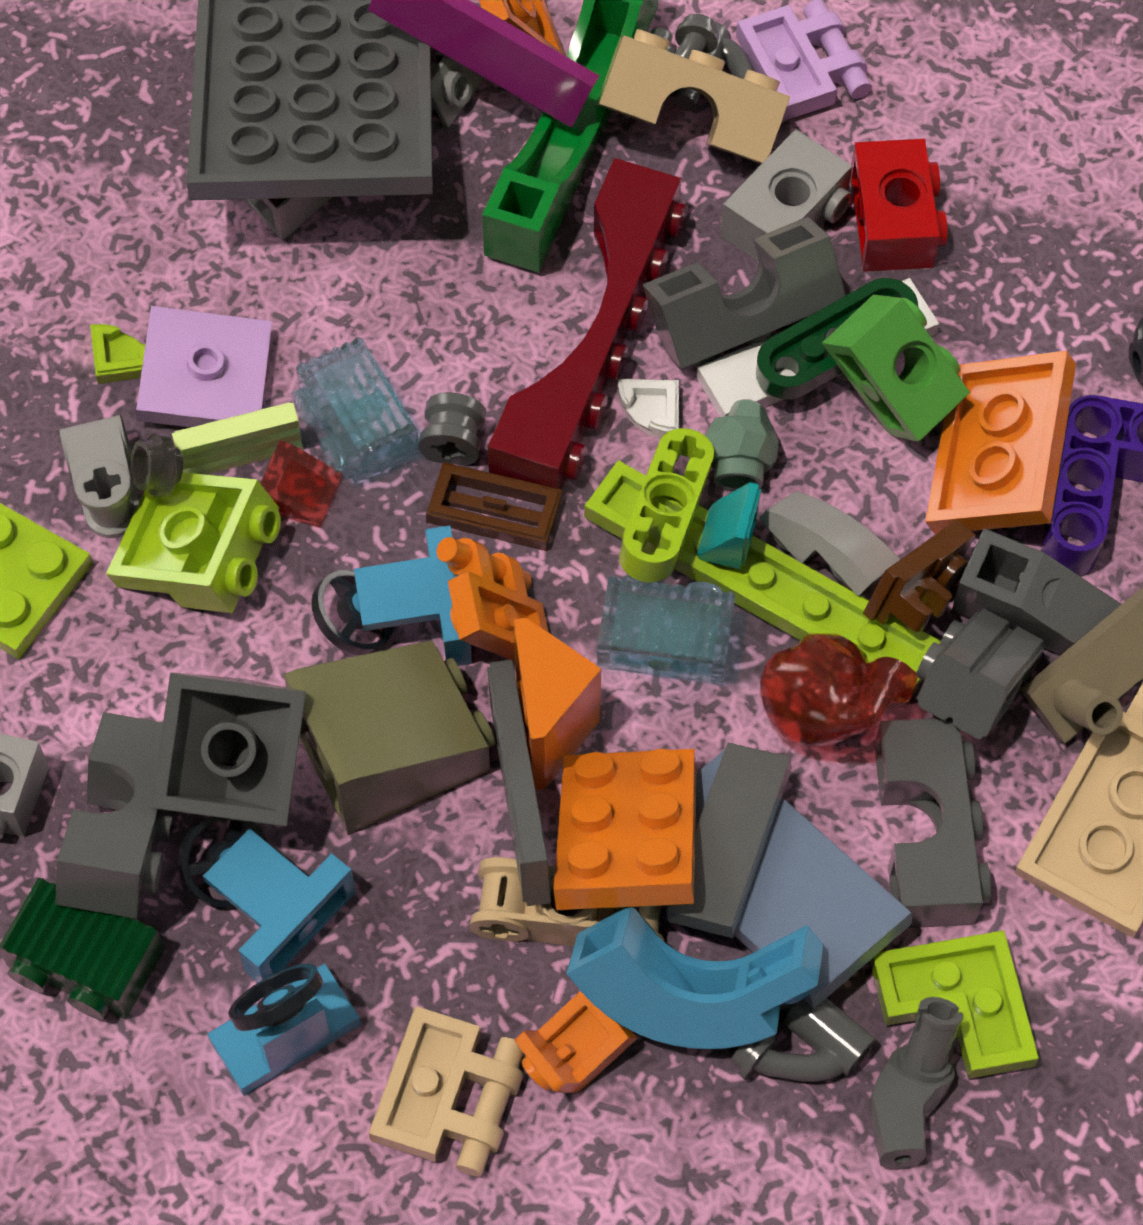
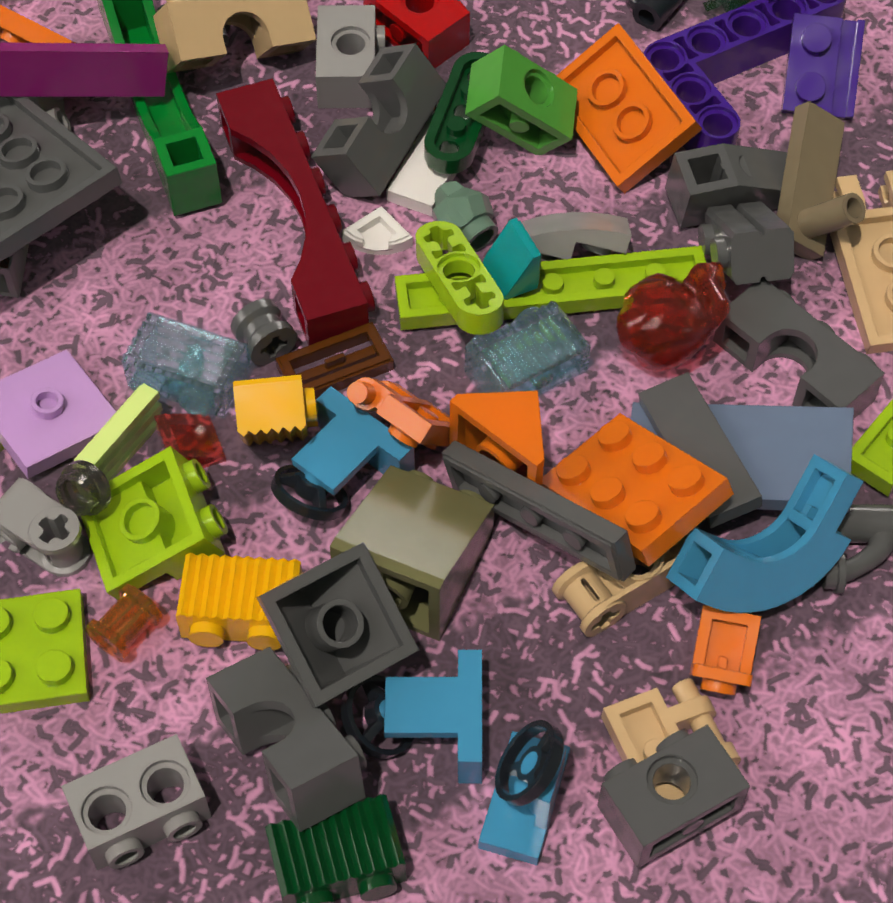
camera: 40 degrees left, 5 degrees down
reddish brown plate [862,520,976,632] -> none
none -> clear orange bush [85,584,163,662]
none -> yellow brick [176,552,302,651]
none -> yellow brick [233,375,318,446]
none -> dark grey brick [597,724,750,868]

